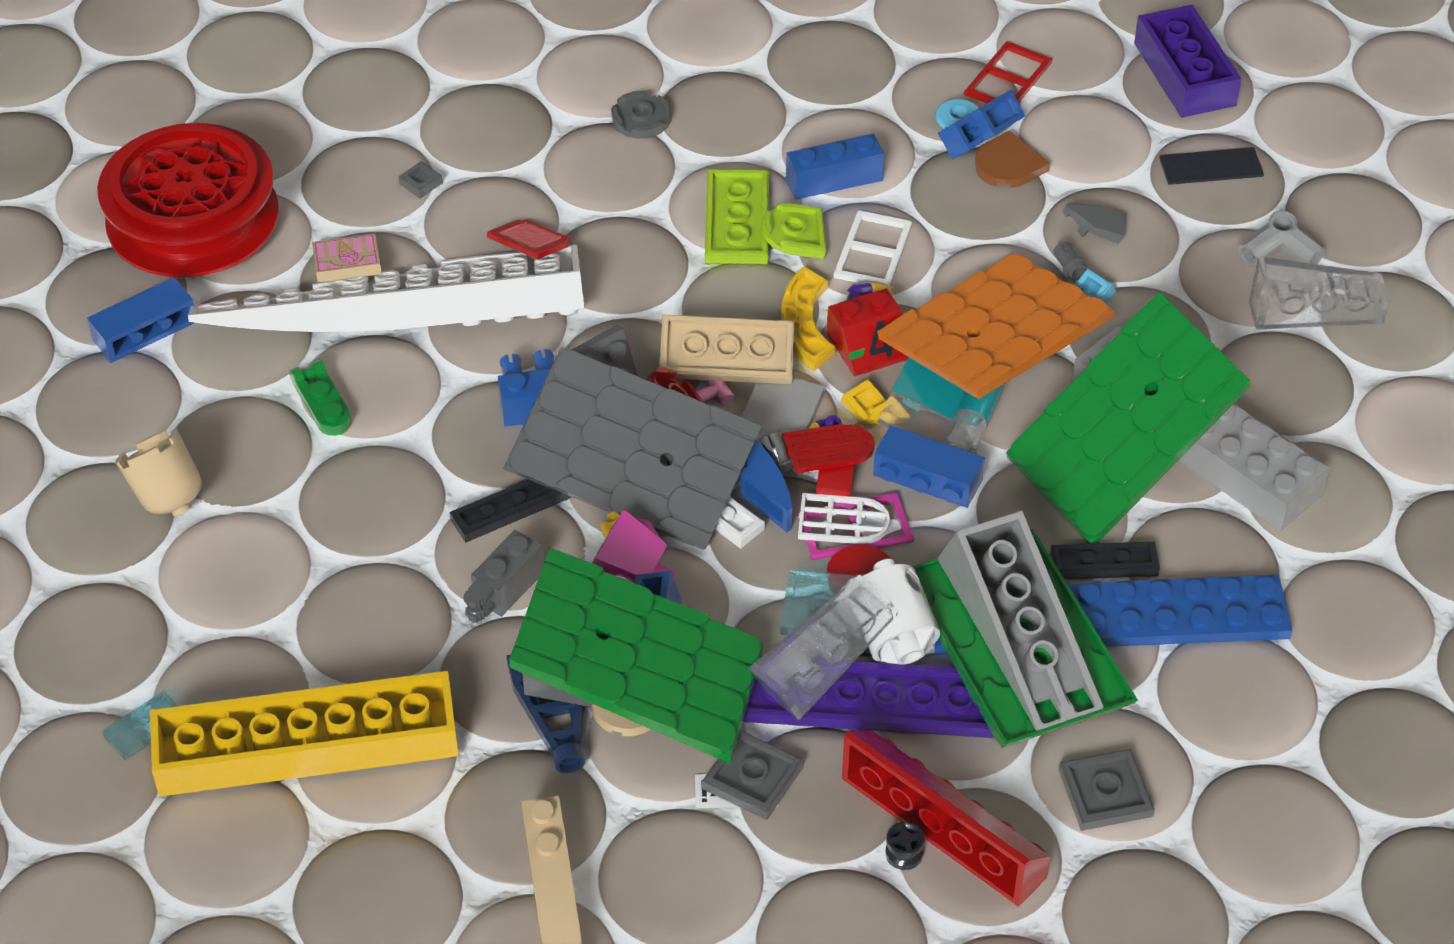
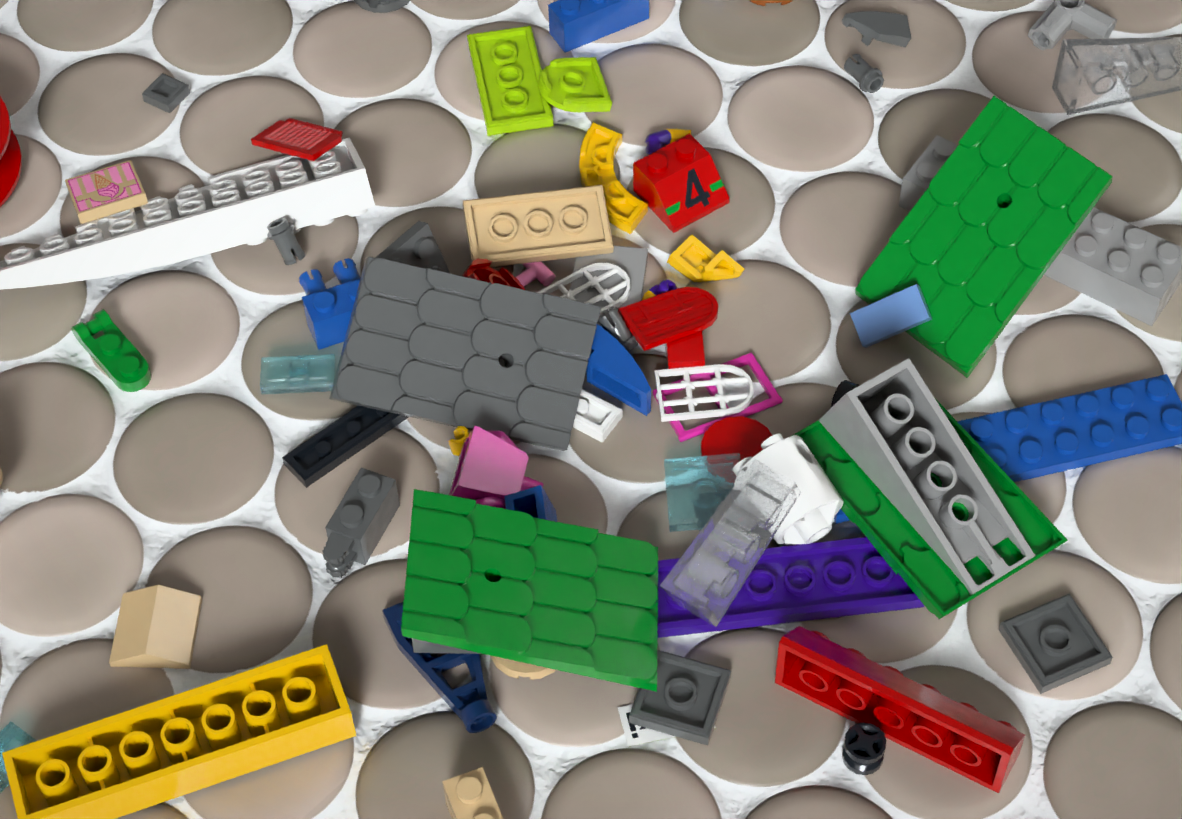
camera: 10 degrees left, 5 degrees up
white window [834,210,912,286] -> none
blue brick [873,425,985,508] -> none
orange piece [877,254,1115,399] -> none
door [877,357,1007,454] -> none
black tile [1050,542,1160,579] -> none
medium azure slope [1075,268,1117,302] -> none
none -> tan slope [109,585,202,669]
none -> clear light blue plate [260,354,336,395]
none -> dark grey pin [267,218,306,265]
none -> white window [536,263,630,316]
none -> medium blue tile [850,284,932,348]

